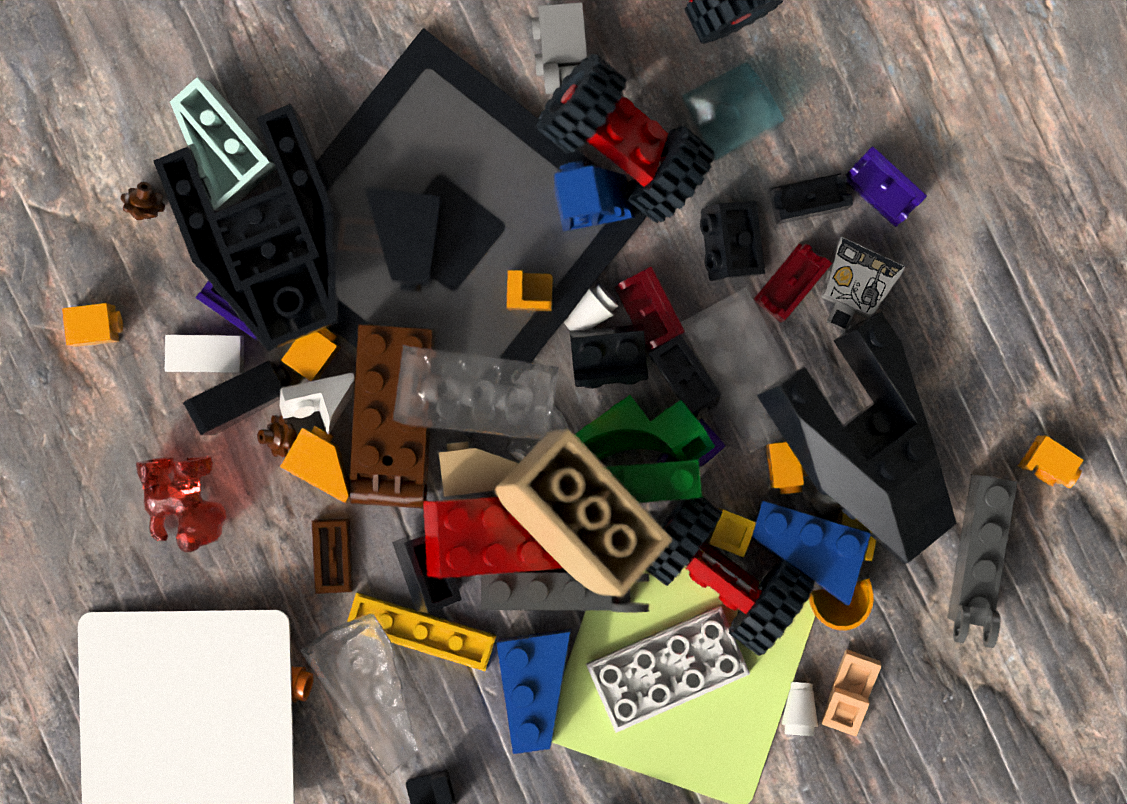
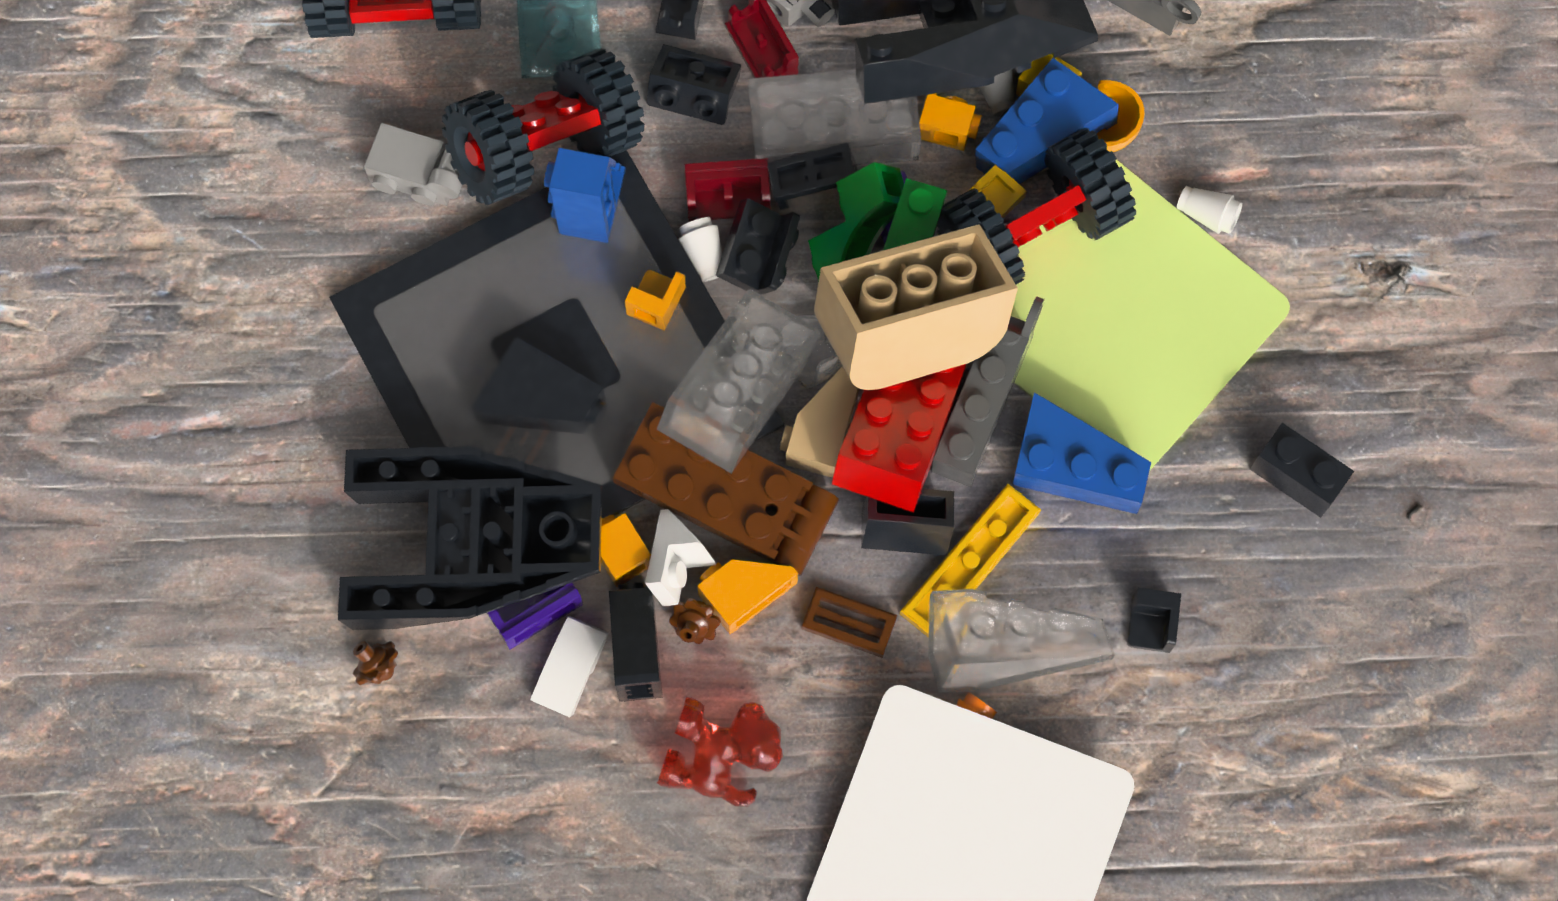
camera: 70 degrees left, 15 degrees down
light orange brick [62,303,123,347] -> none
light aqua wedge [170,77,276,212] -> none
white tile [586,606,750,733] -> none
light nougat slope [821,649,881,736] -> none

